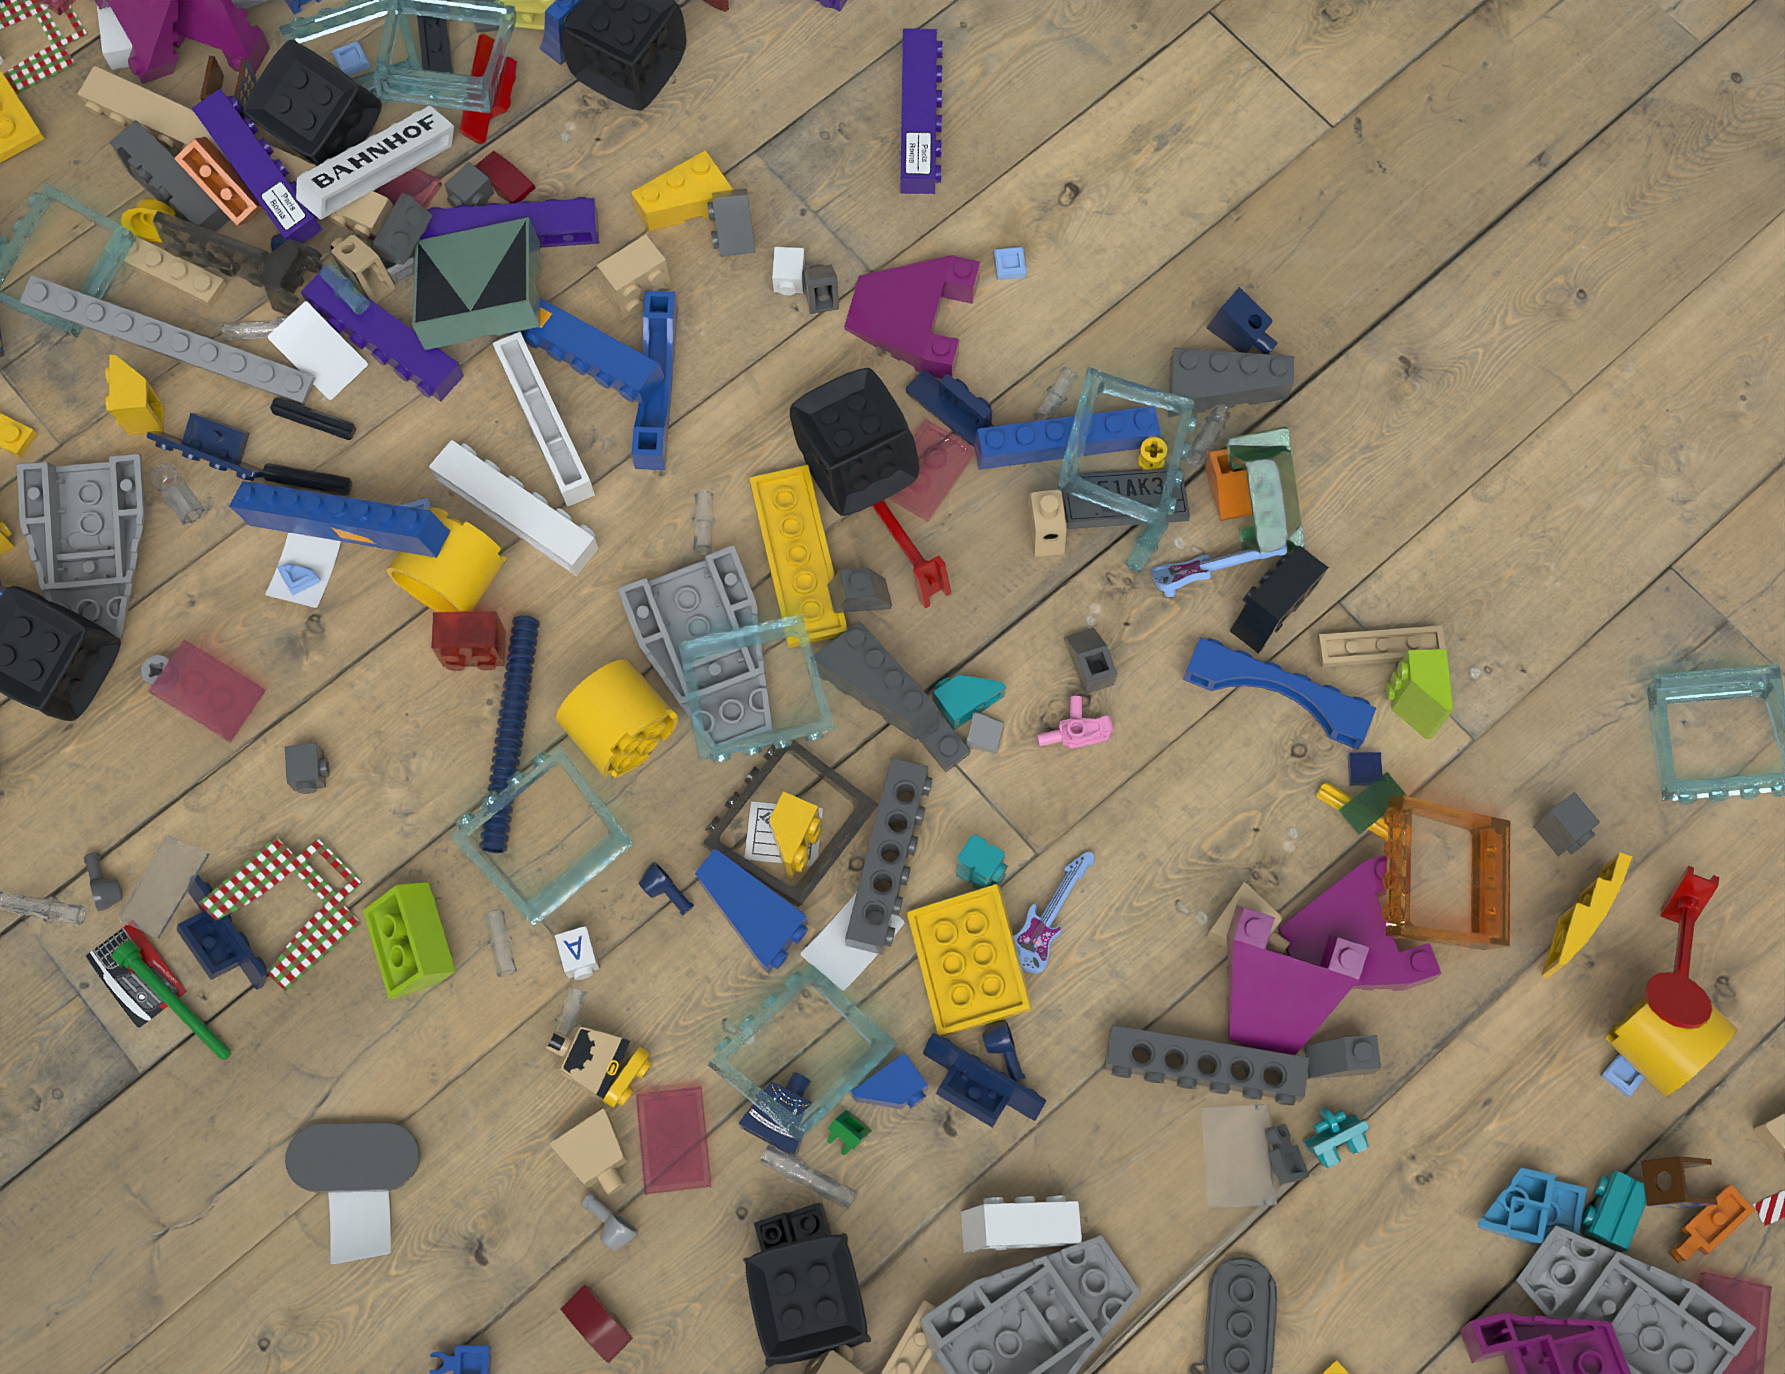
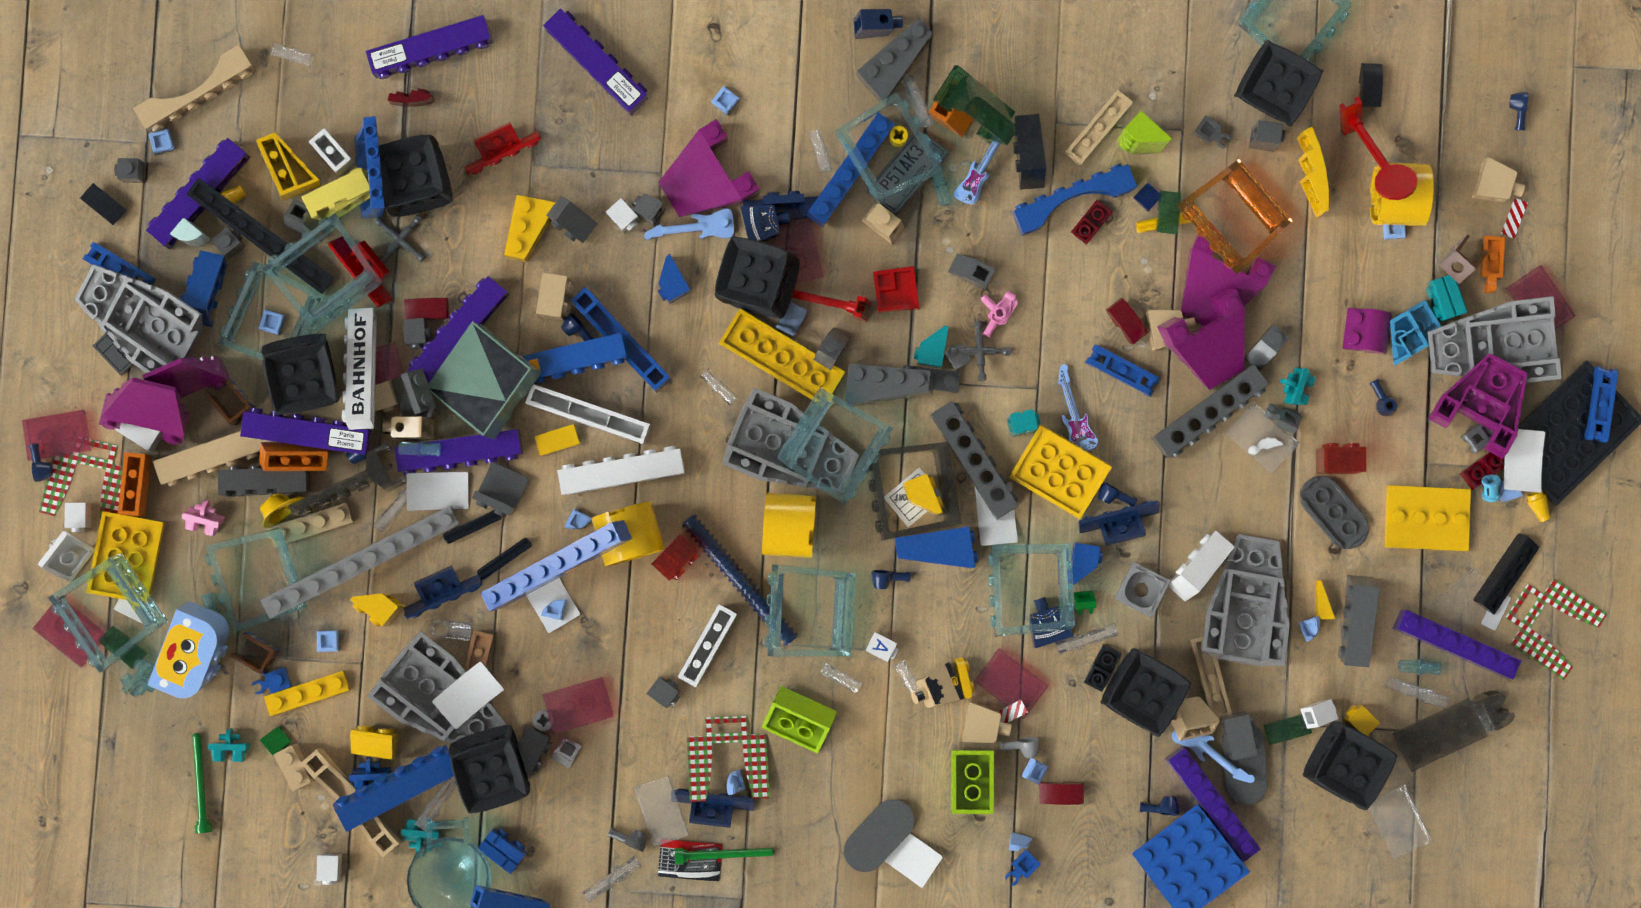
camera: 45 degrees left, 15 degrees up
none -> orange brick [118,452,152,517]
none -> bright pink hips [182,500,225,536]
none -> light blue tile [317,630,339,652]
none -> dark grey piece [374,214,426,264]
none -> white sticker [432,662,504,729]
none -> medium nougat plate [464,630,494,671]
none -> red bracket [465,122,541,175]
none -> dark grey bracket [472,463,529,517]
none -> dark grey slope [518,725,552,775]
none -> yellow tile [534,424,580,456]
none -> light grey slope [552,736,582,768]
none -> dark blue bar [561,313,593,341]
none -> light blue piece [644,209,734,240]
none -> blue slope [658,254,691,304]
none -> white brick [678,604,737,687]
none -> light blue tile [727,769,745,795]
none -> dark blue torso [740,204,791,242]
none -> sand blue bracket [776,302,807,336]
none -> red plate [873,266,920,313]
none -> dark grey piece [950,321,1011,381]
none -> lime brick [951,749,994,814]
none -> sticker [998,700,1028,723]
none -> light blue tile [1008,832,1032,851]
none -> light blue tile [1022,758,1048,785]
none -> dark red slope [1071,200,1113,245]
none -> blue plate [1085,344,1160,397]
none -> dark red slope [1106,298,1149,345]
none -> light grey piece [1114,562,1170,618]
none -> dark grey plate [1193,115,1231,149]
none -> black piece [1234,40,1324,127]
none -> white piece [1248,437,1283,455]
none -> clear red brick [1316,443,1366,474]
none -> magenta brick [1342,308,1392,355]
none -> black slope [1359,63,1383,107]
none -> dark blue bar [1369,379,1398,417]

